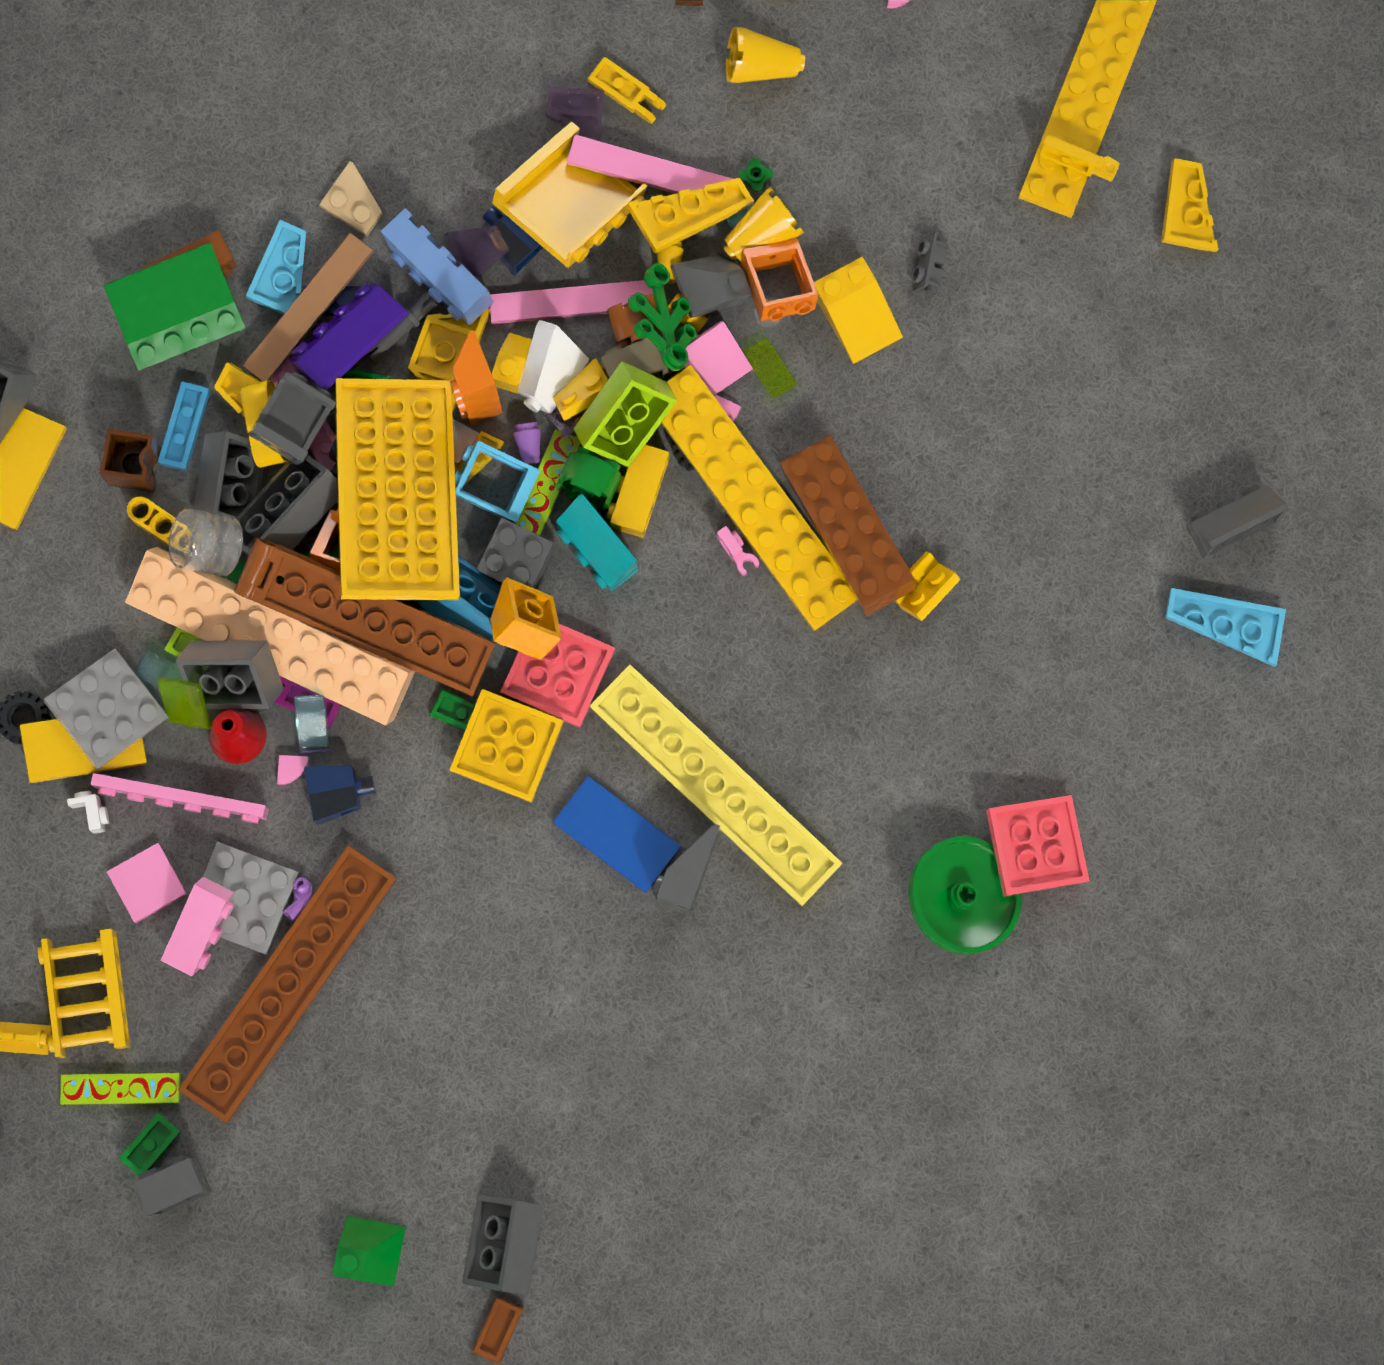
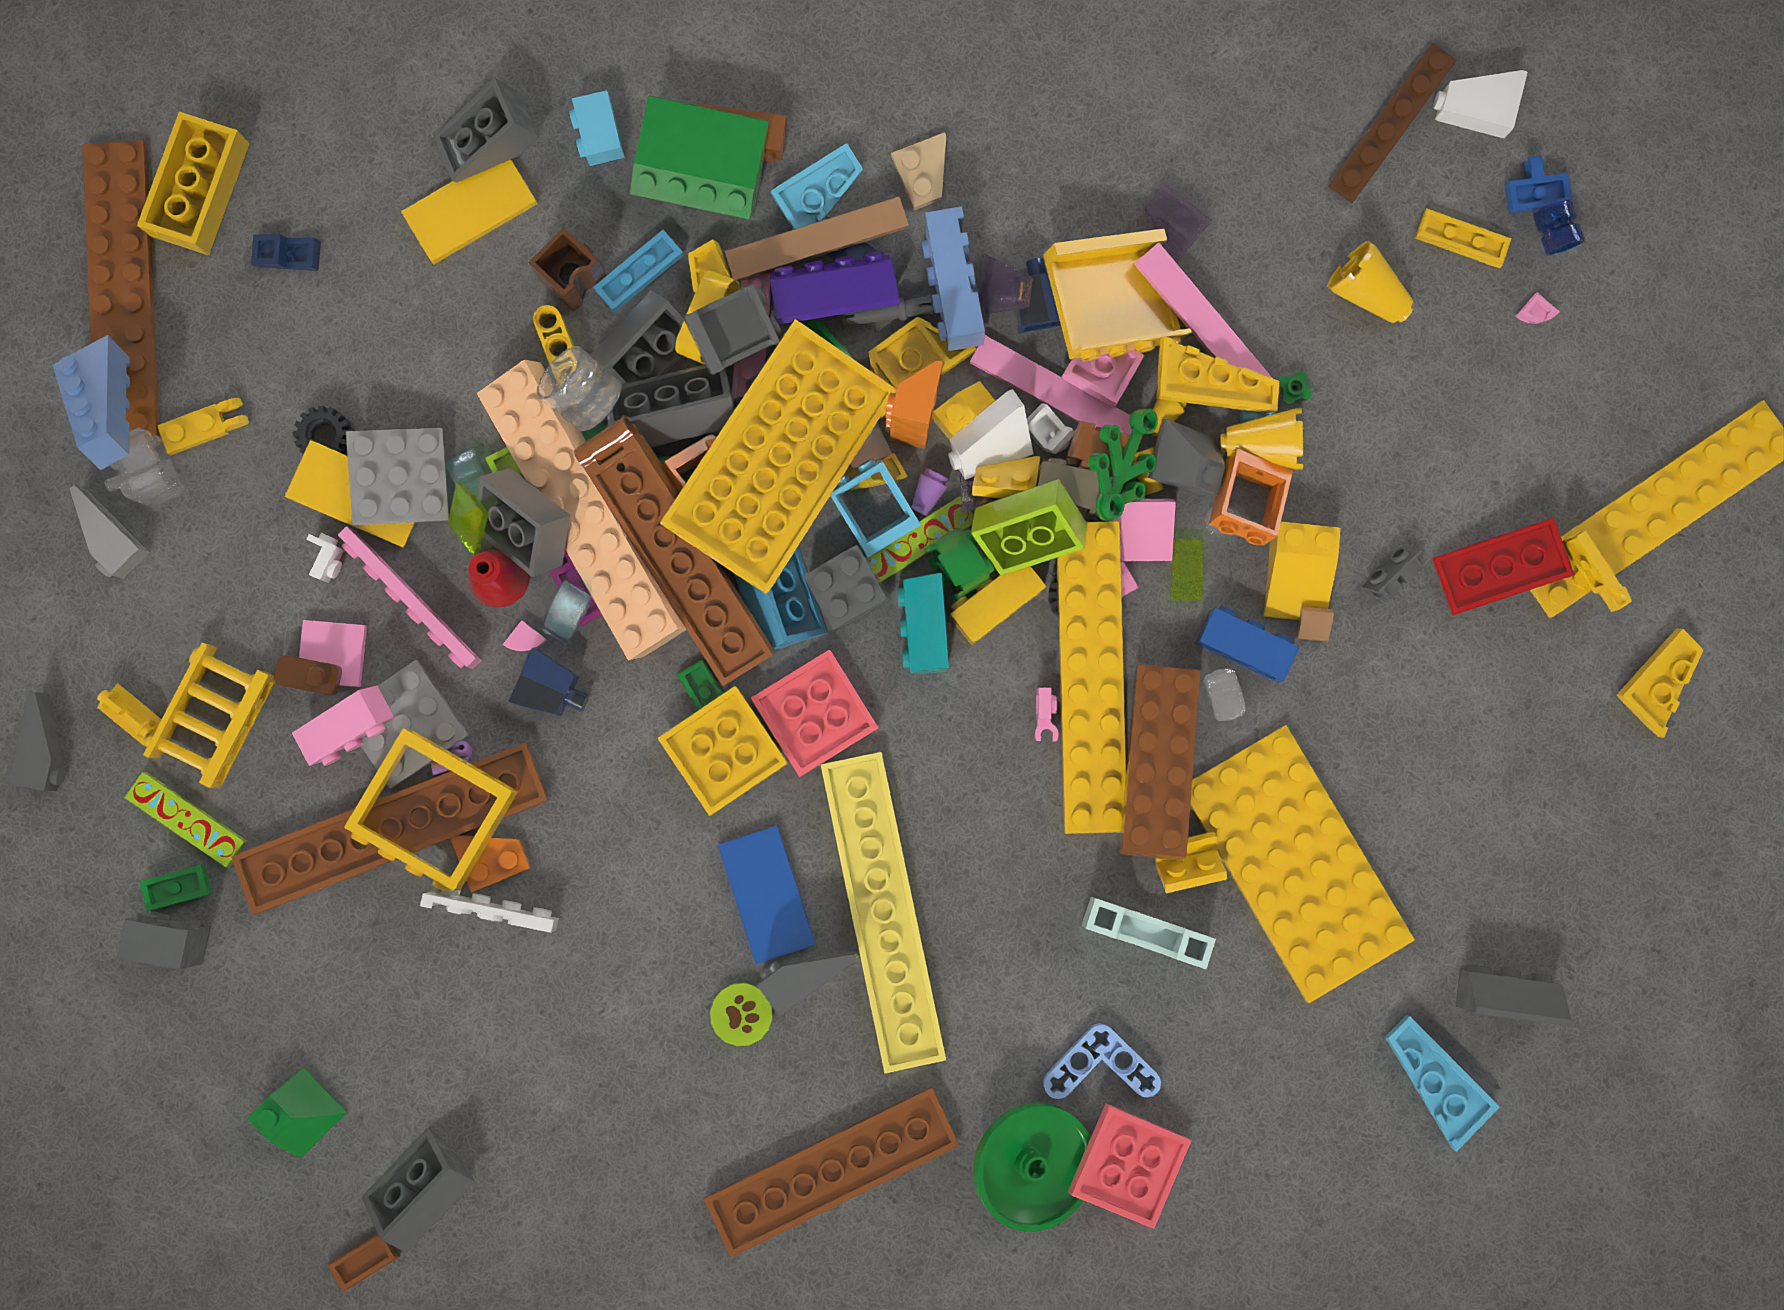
camera: 25 degrees right, 5 degrees up
light orange slope [490,577,562,660] -> none
yellow hinge [587,57,666,124] -> none
none -> reddish brown piece [274,655,342,696]
none -> yellow window [344,728,518,893]
none -> white wing [420,889,559,933]
none -> orange wing [450,835,531,893]
none -> medium azure brick [569,90,625,166]
none -> dark orange plate [703,1086,960,1258]
none -> lime tile [710,982,773,1046]
none -> white bracket [1027,403,1075,454]
none -> light blue beam [1043,1023,1161,1099]
none -> bright pink plate [1062,349,1145,408]
none -> light aqua arch [1081,897,1216,969]
none -> yellow plate [1190,725,1415,1003]
none -> blue brick [1195,606,1300,683]
none -> clear gear [1204,668,1246,722]
none -> medium nougat tile [1297,606,1334,641]
none -> red tile [1431,517,1575,616]

